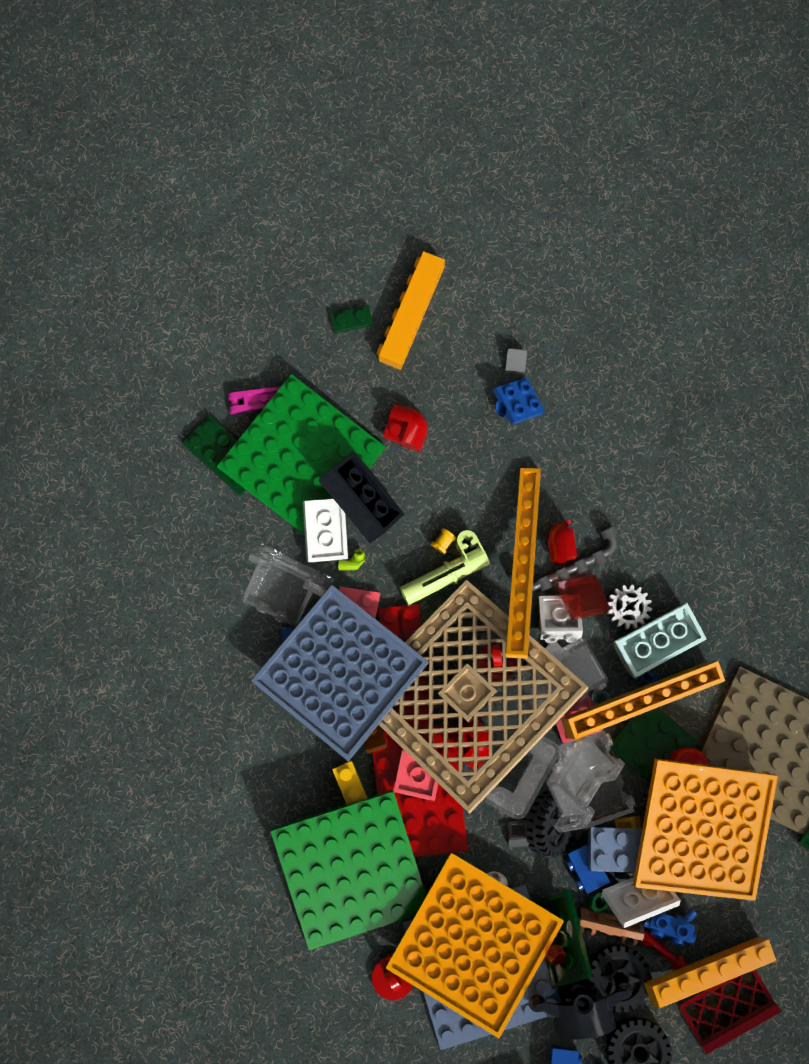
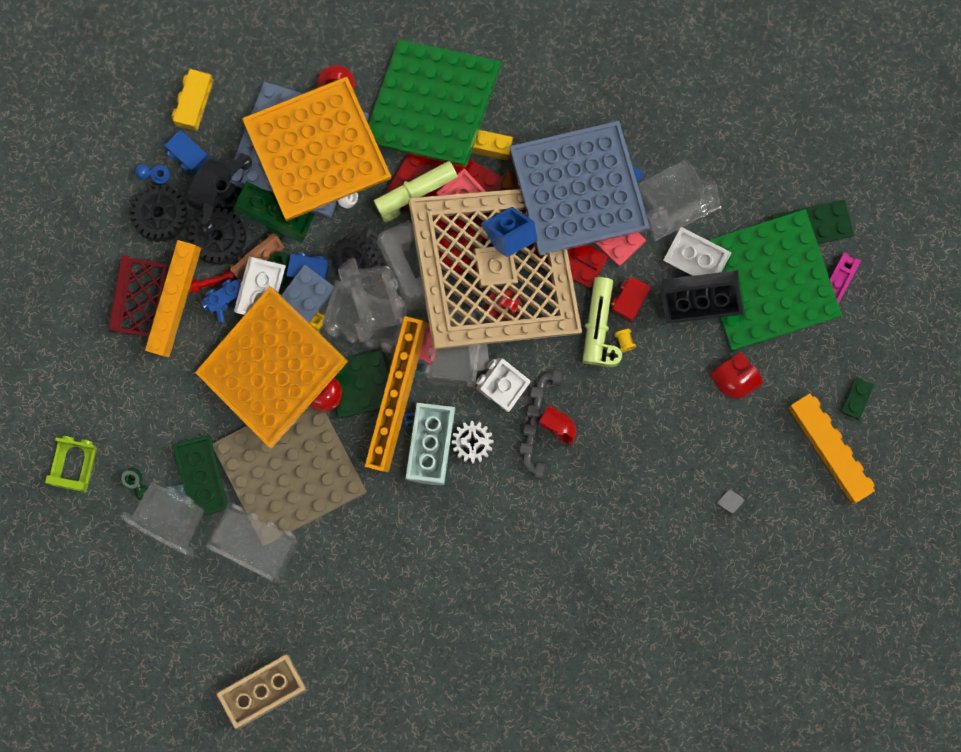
camera: 125 degrees right, 0 degrees up
lime arm [338,549,366,570] -> none
blue plate [493,377,545,425] -> none
light orange plate [506,468,541,659] -> none
clear red plate [545,945,566,966] -> none
clear red tile [557,574,610,620] -> none
none -> yellowish green piece [373,161,458,222]
none -> blue slope [481,207,538,257]
none -> red brick [611,276,651,323]

